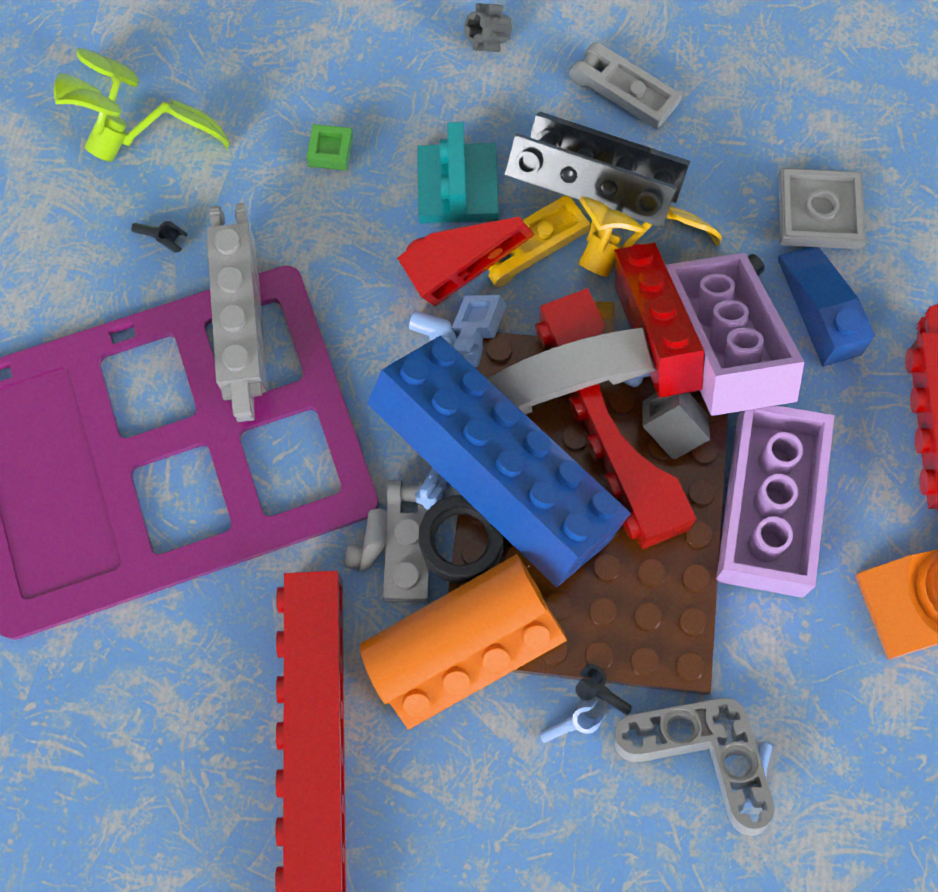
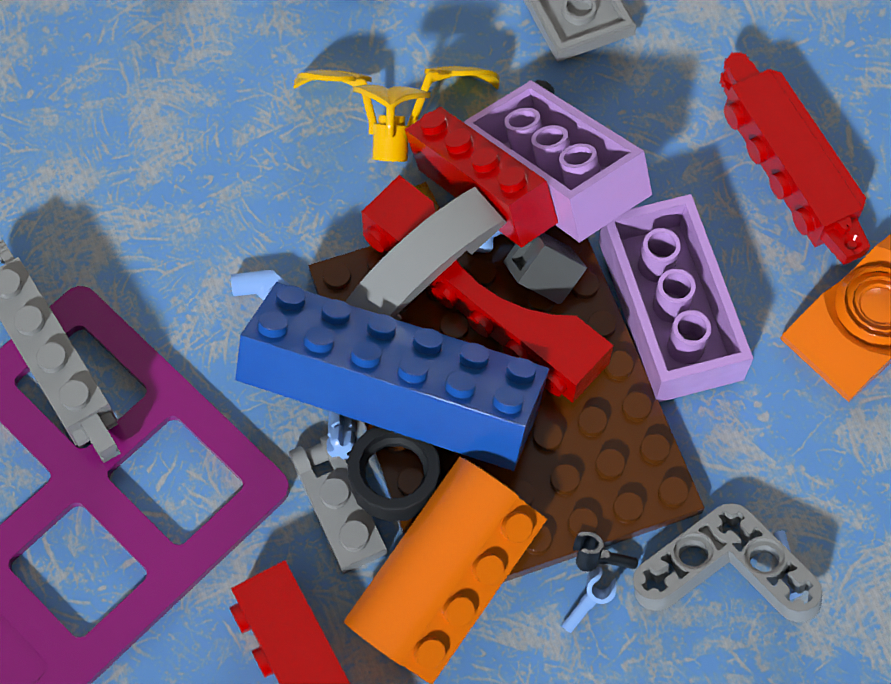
camera: 30 degrees left, 5 degrees down
bright green plate [306,124,353,171] -> none
light grey arm [344,509,387,571] -> none
red slope [397,216,535,307] -> none
teal bracket [417,122,499,224] -> none
light blue plate [452,295,507,367] -> none
yellow plate [488,195,590,288] -> none
black fence [505,111,691,228] -> none
blue slope [778,247,875,367] -> none

